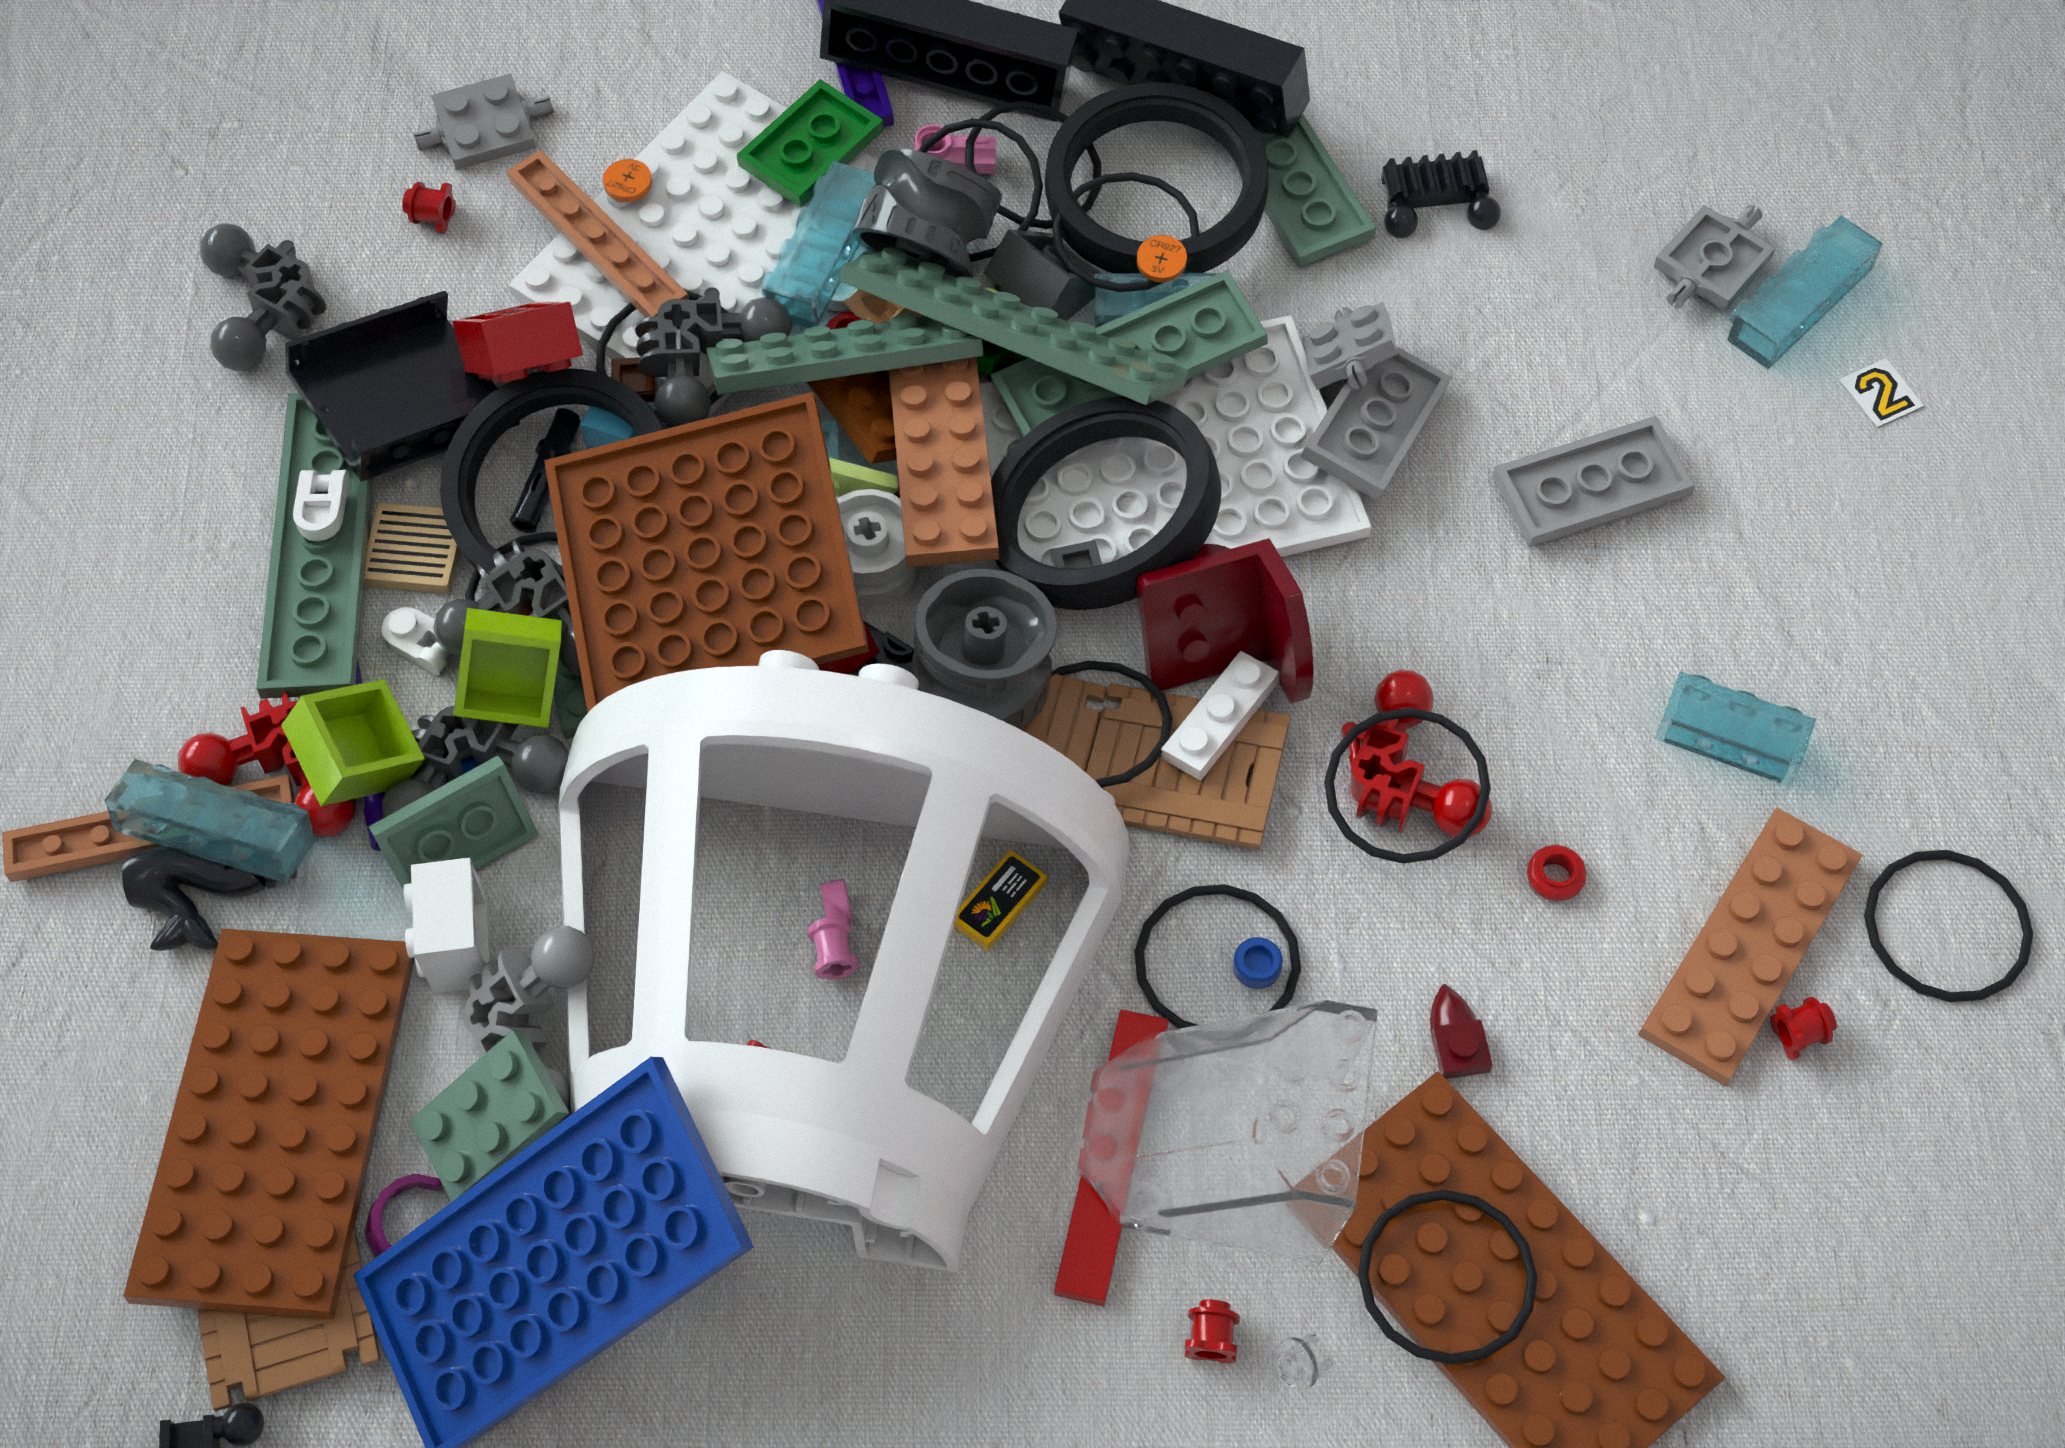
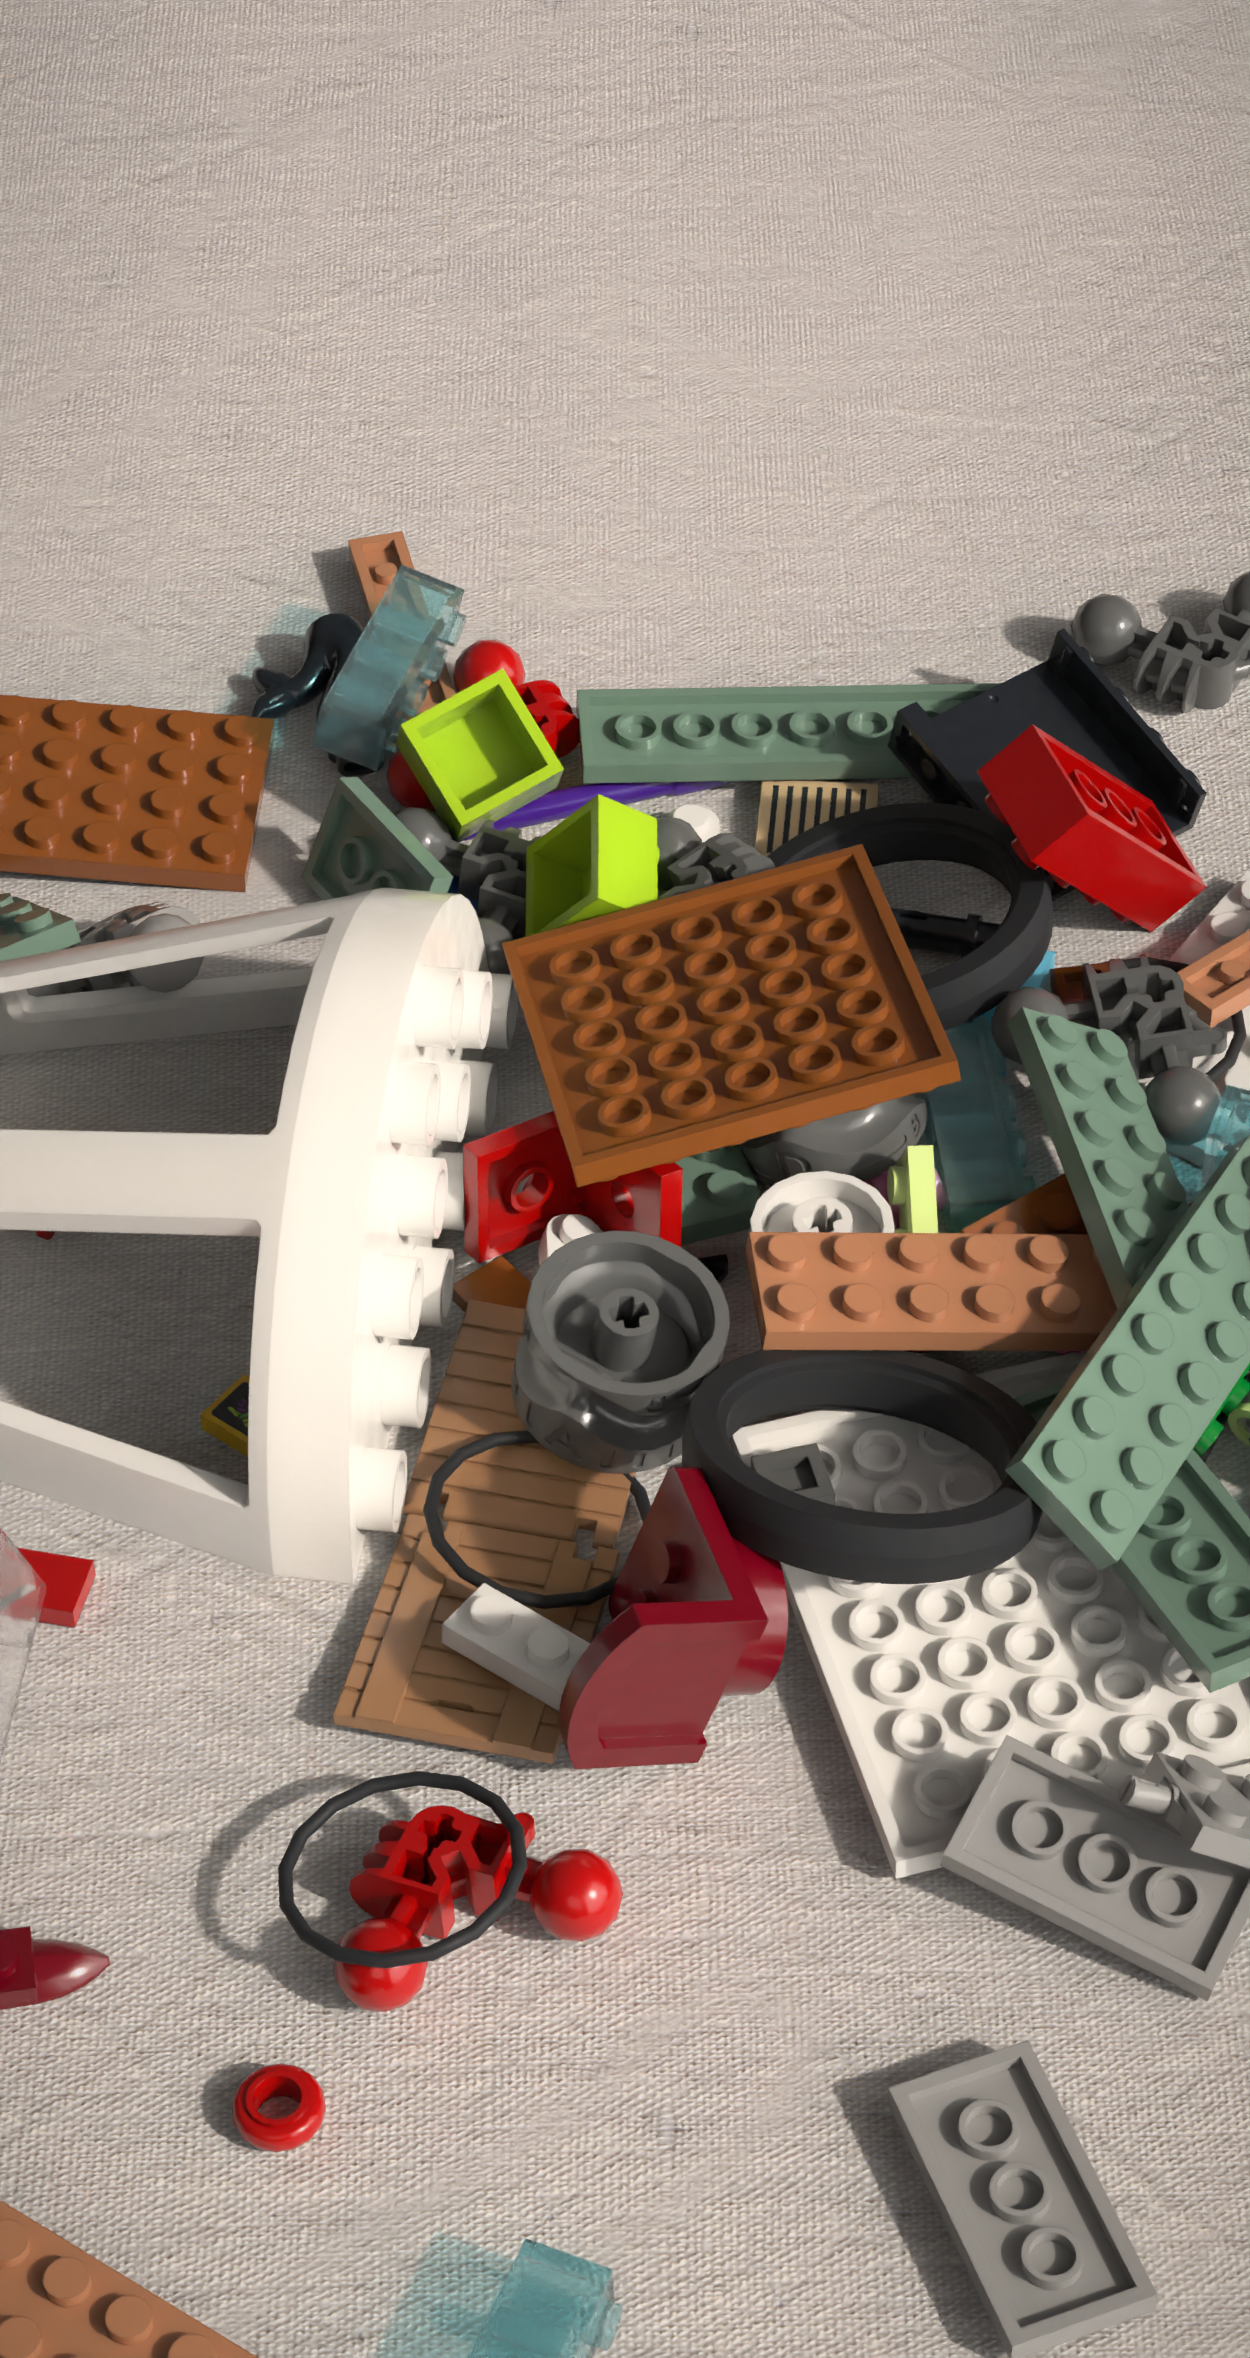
camera: 90 degrees right, 15 degrees down
white plate [293,470,351,541] -> none
white piece [404,858,491,994] -> none
bright pink connector [807,879,858,980] -> none
black piece [1134,884,1301,1038] -> none
blue tile [1233,937,1283,989] -> none

